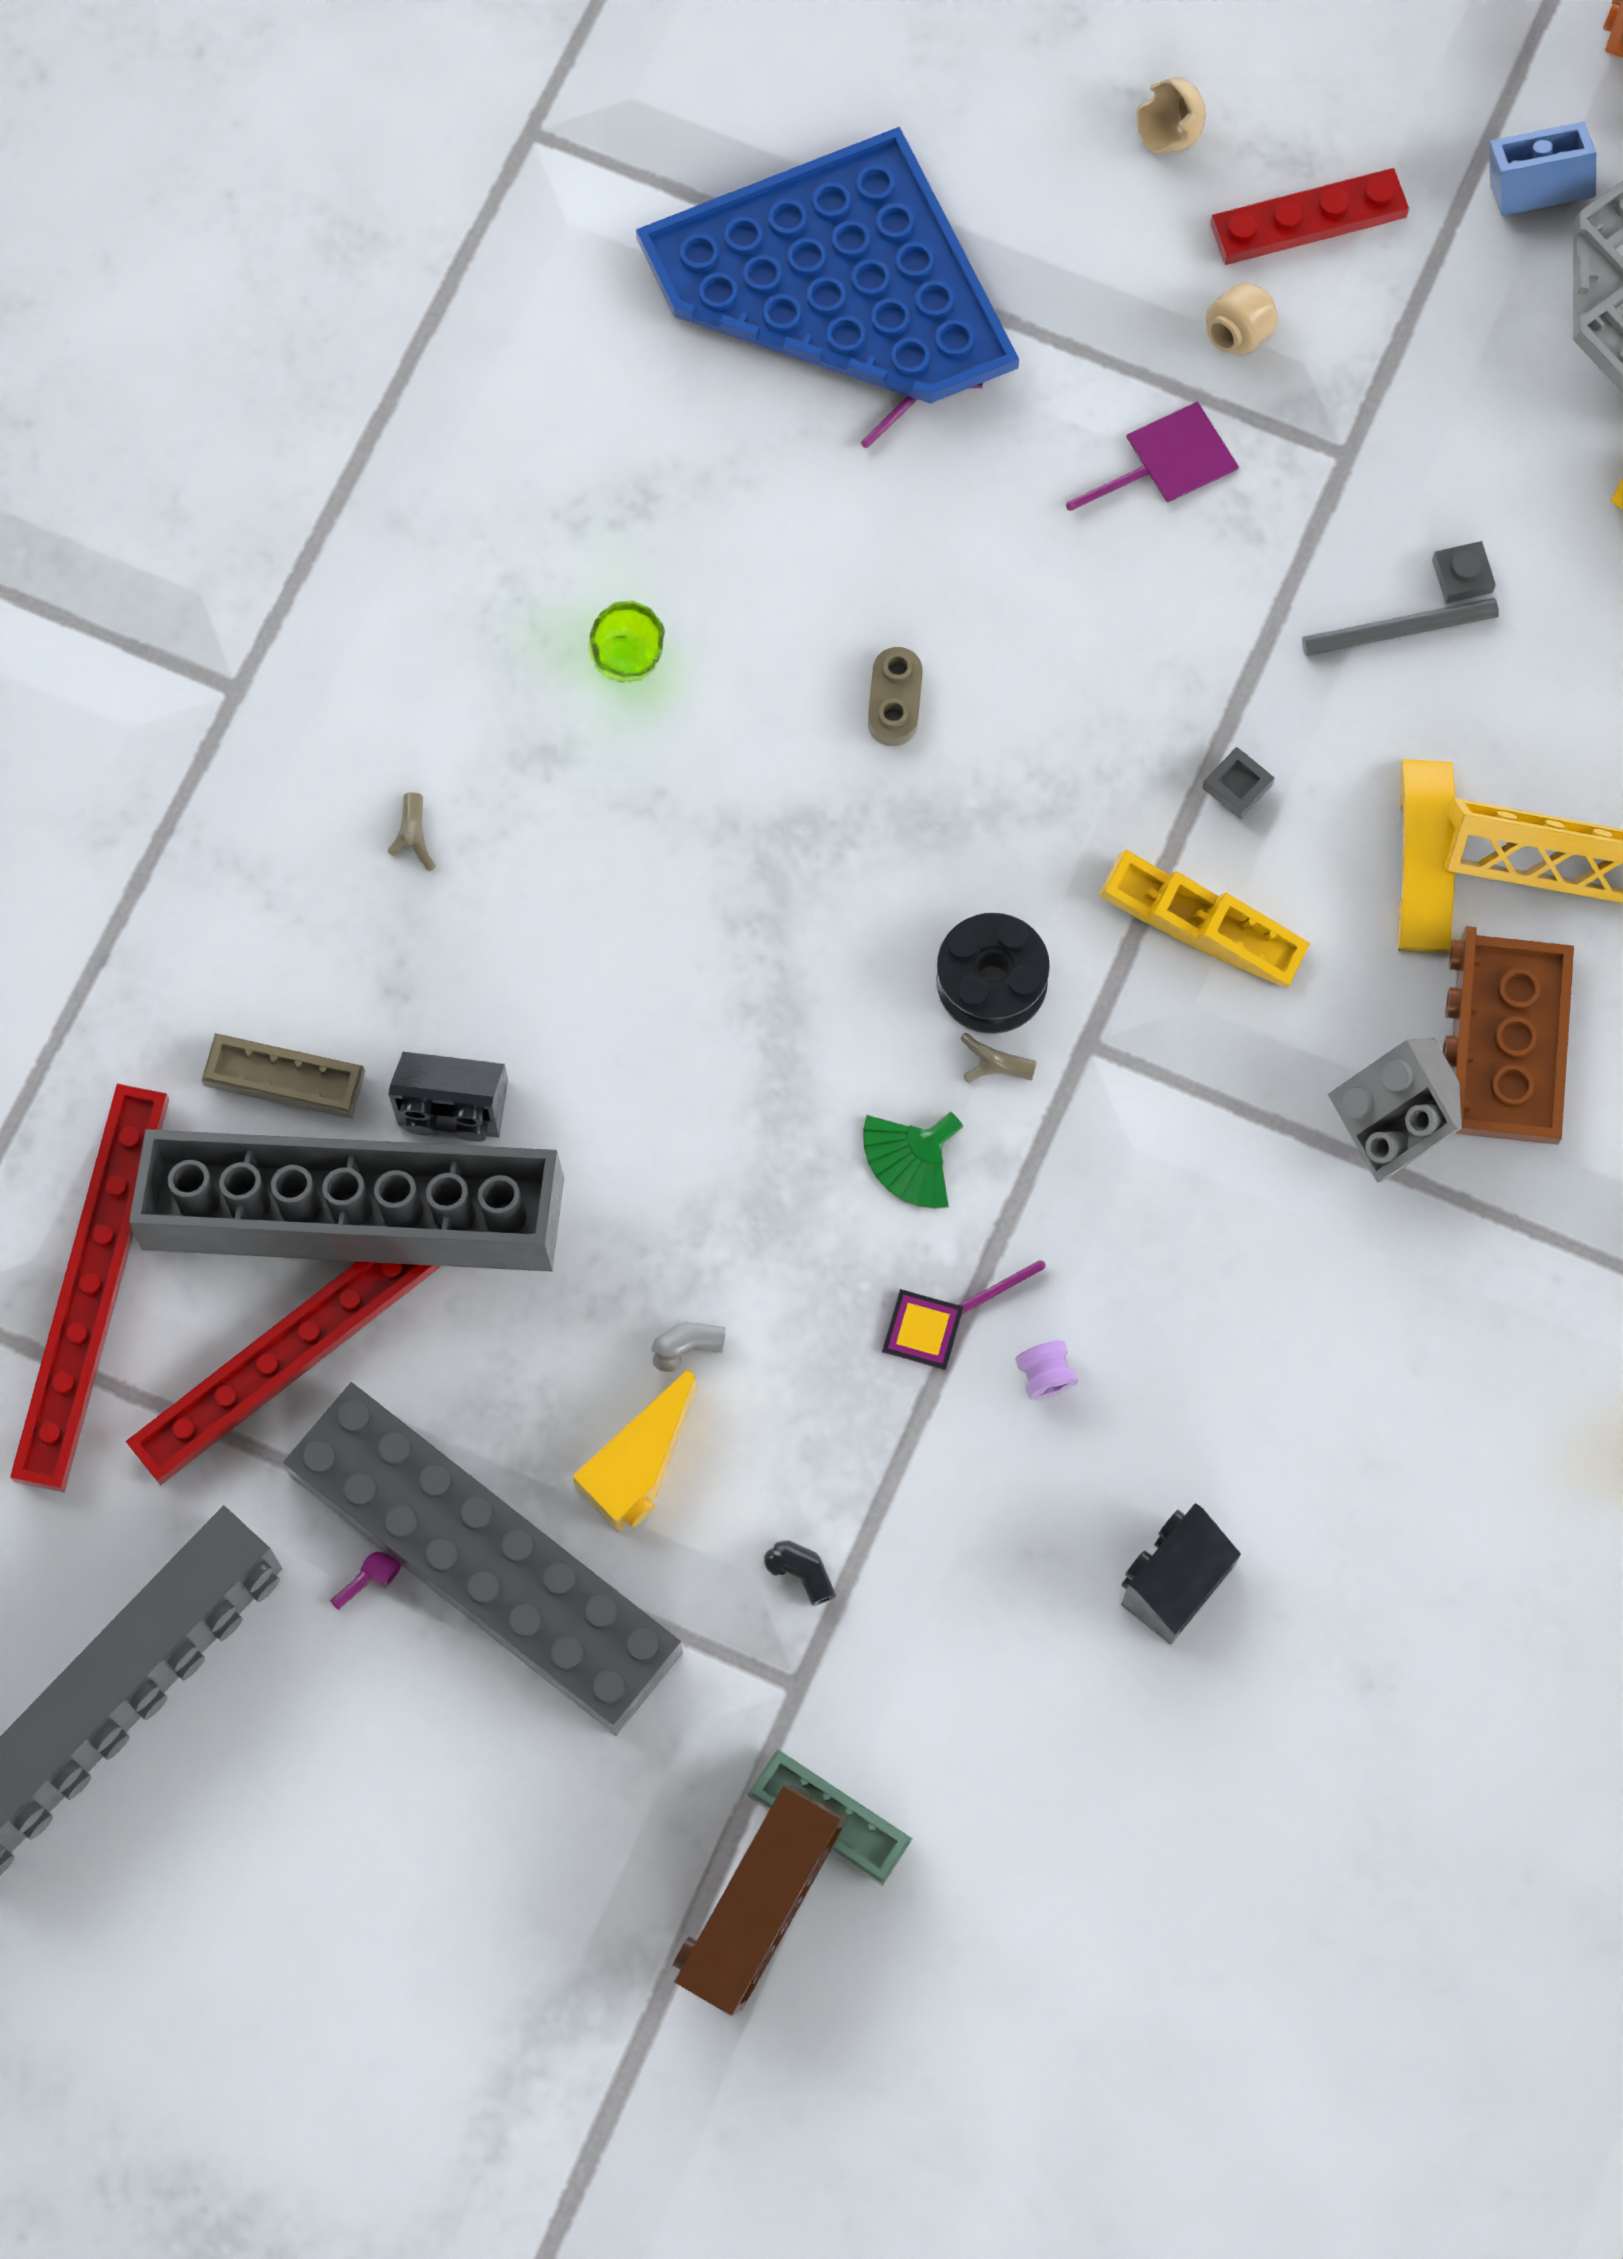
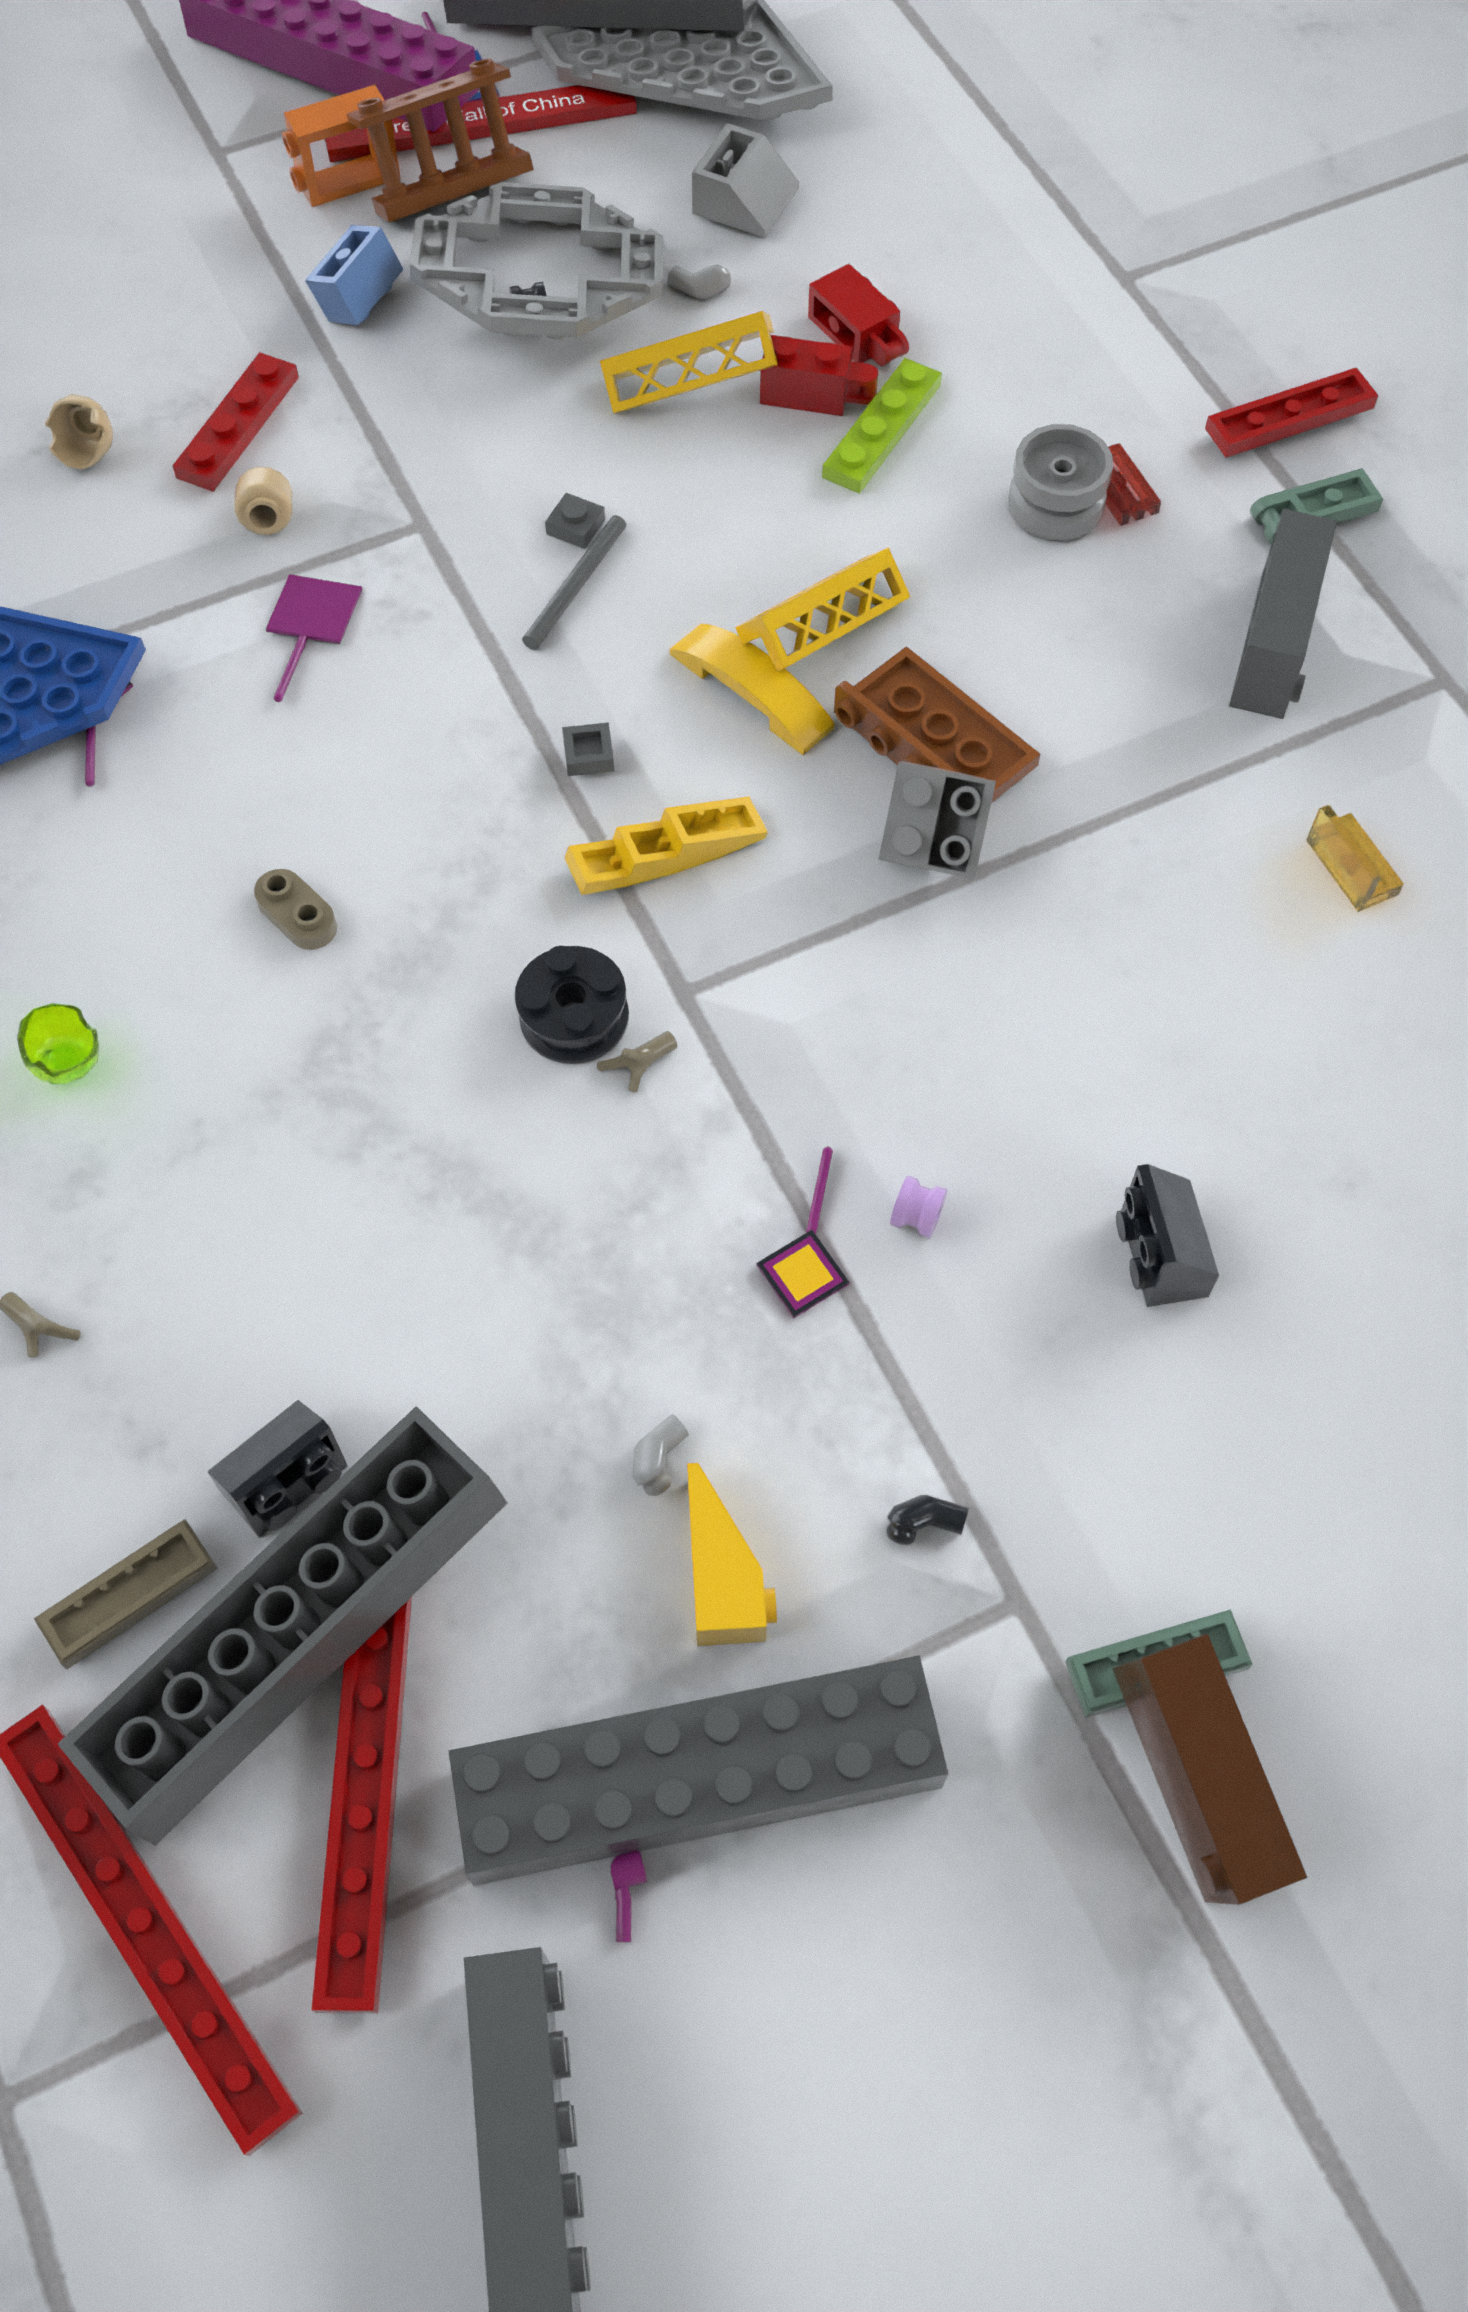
camera: 50 degrees left, 10 degrees down
green hand [863,1111,964,1209] -> none

